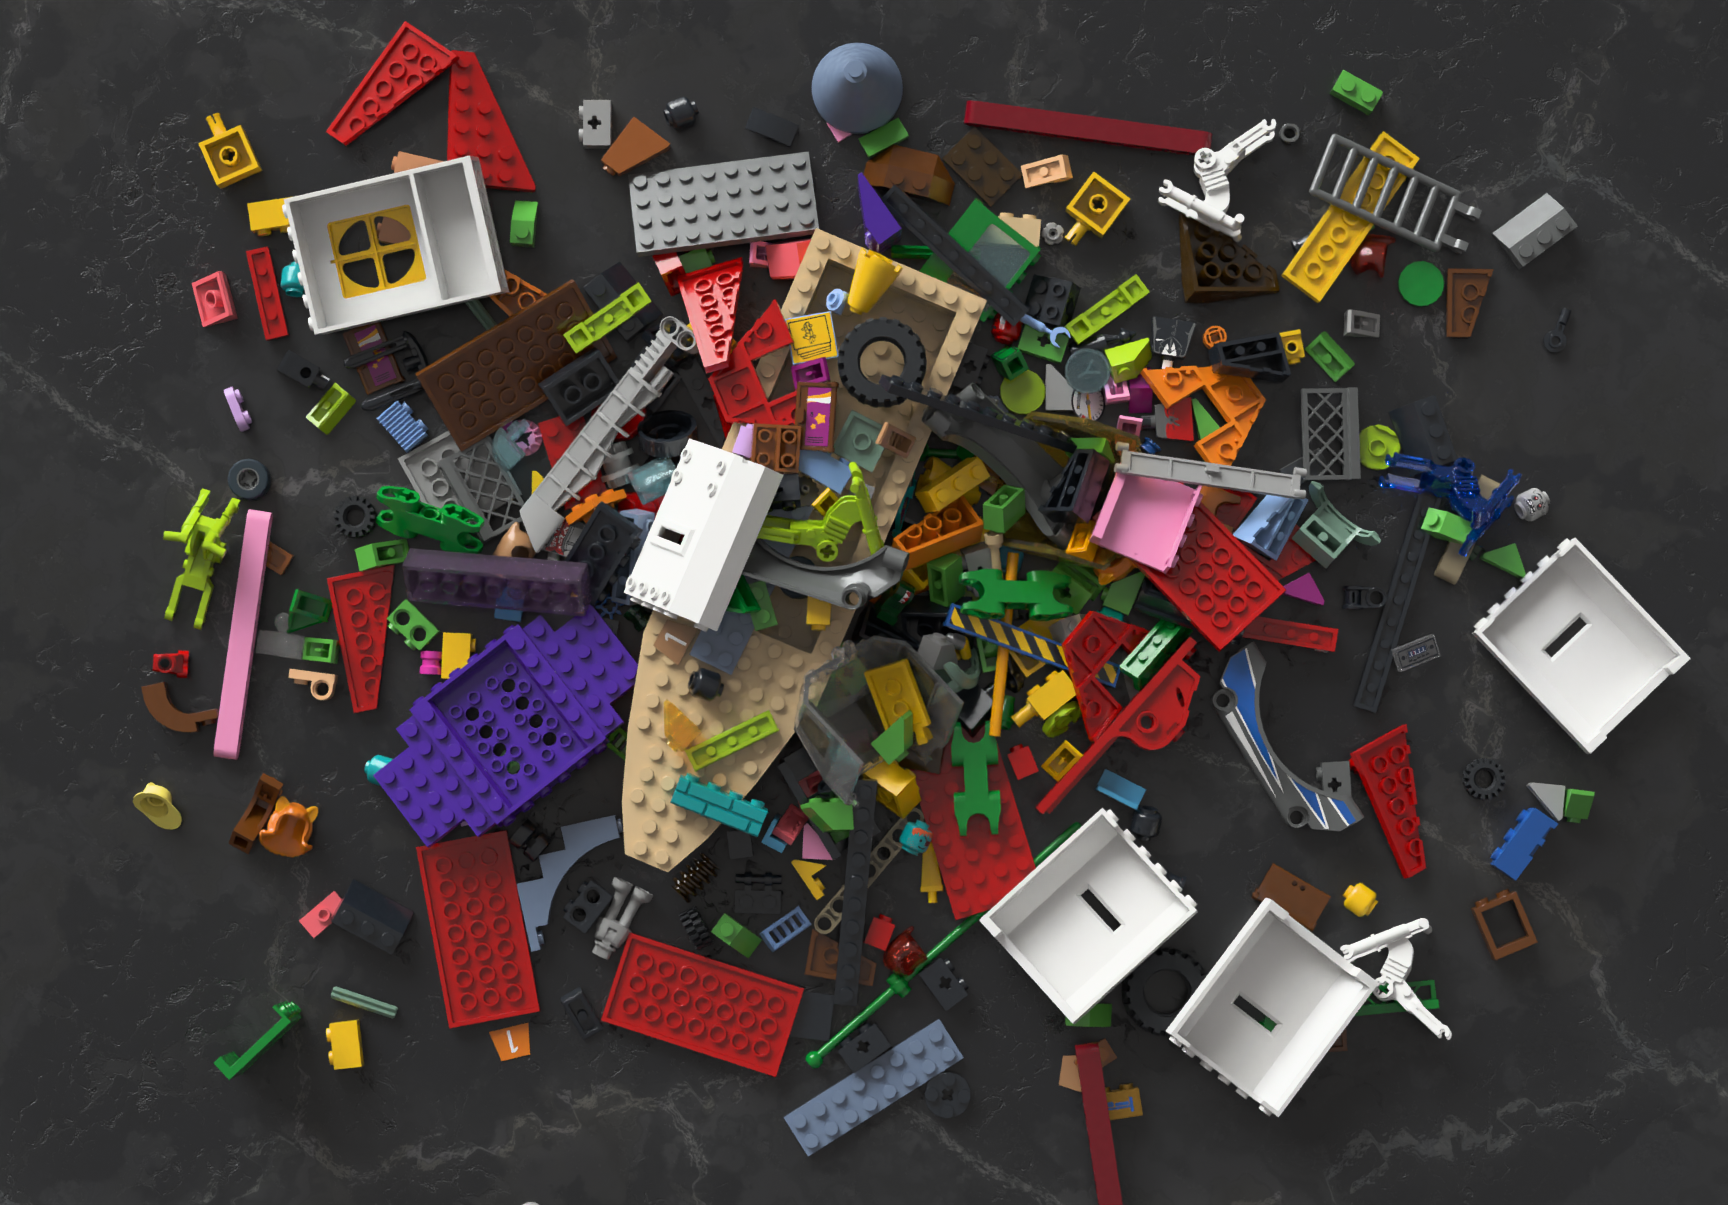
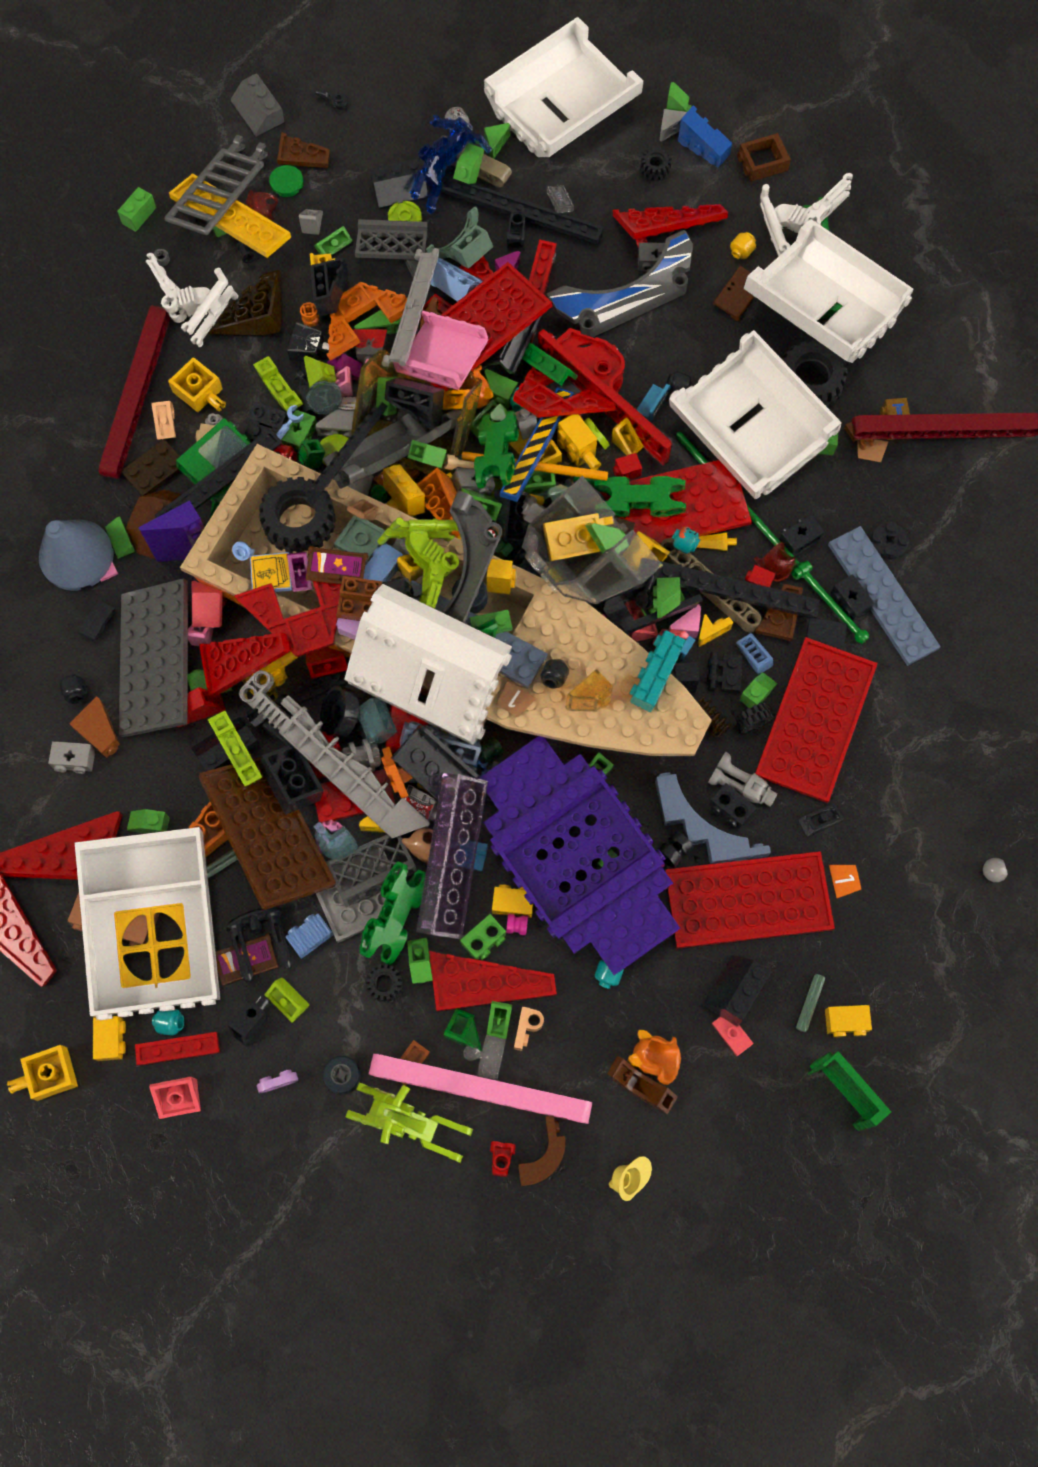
camera: 85 degrees left, 15 degrees down
lime tile [685,710,779,772] -> none
yellow cone [847,247,903,315] -> none

